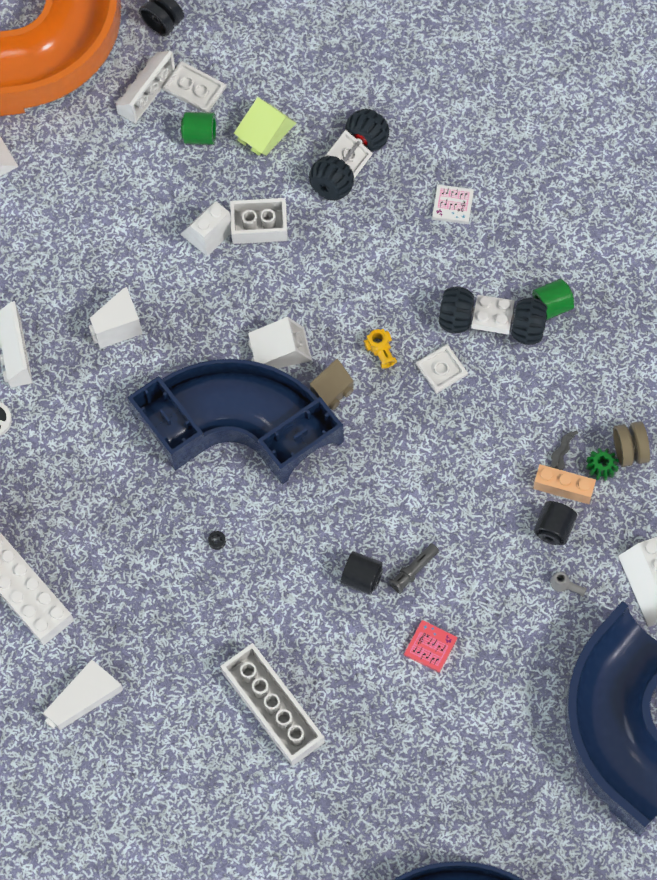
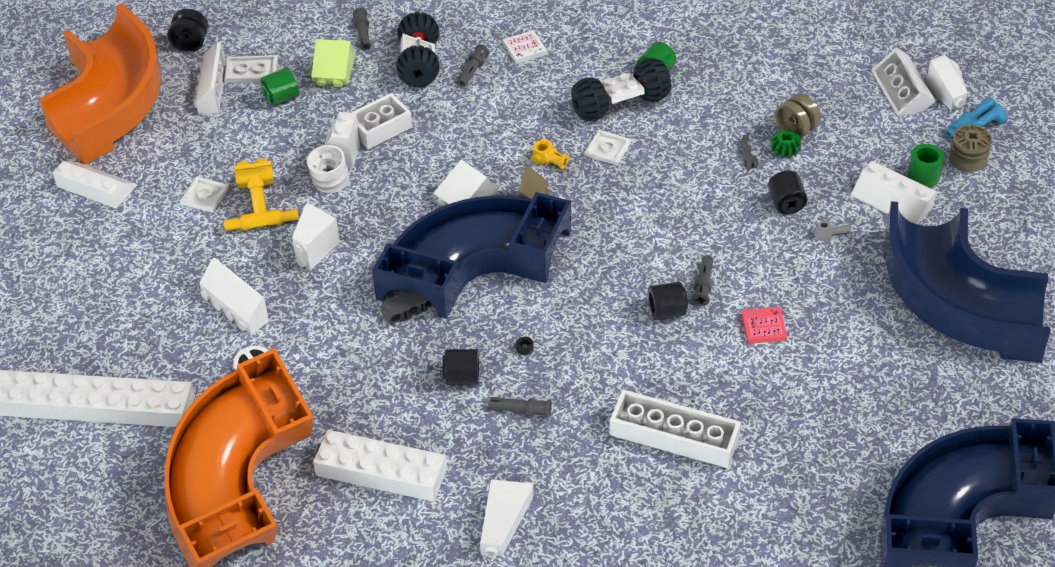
camera: 35 degrees left, 20 degrees down
light nougat brick [533,464,596,504] -> none
none -> white tile [180,177,229,213]
none -> yellow plate [224,158,299,232]
none -> white wheel [307,145,350,193]
none -> dark grey pin [353,7,371,50]
none -> dark grey beam [380,291,435,326]
none -> black piece [442,349,479,385]
none -> dark grey pin [457,44,490,87]
none -> dark grey pin [489,397,552,418]

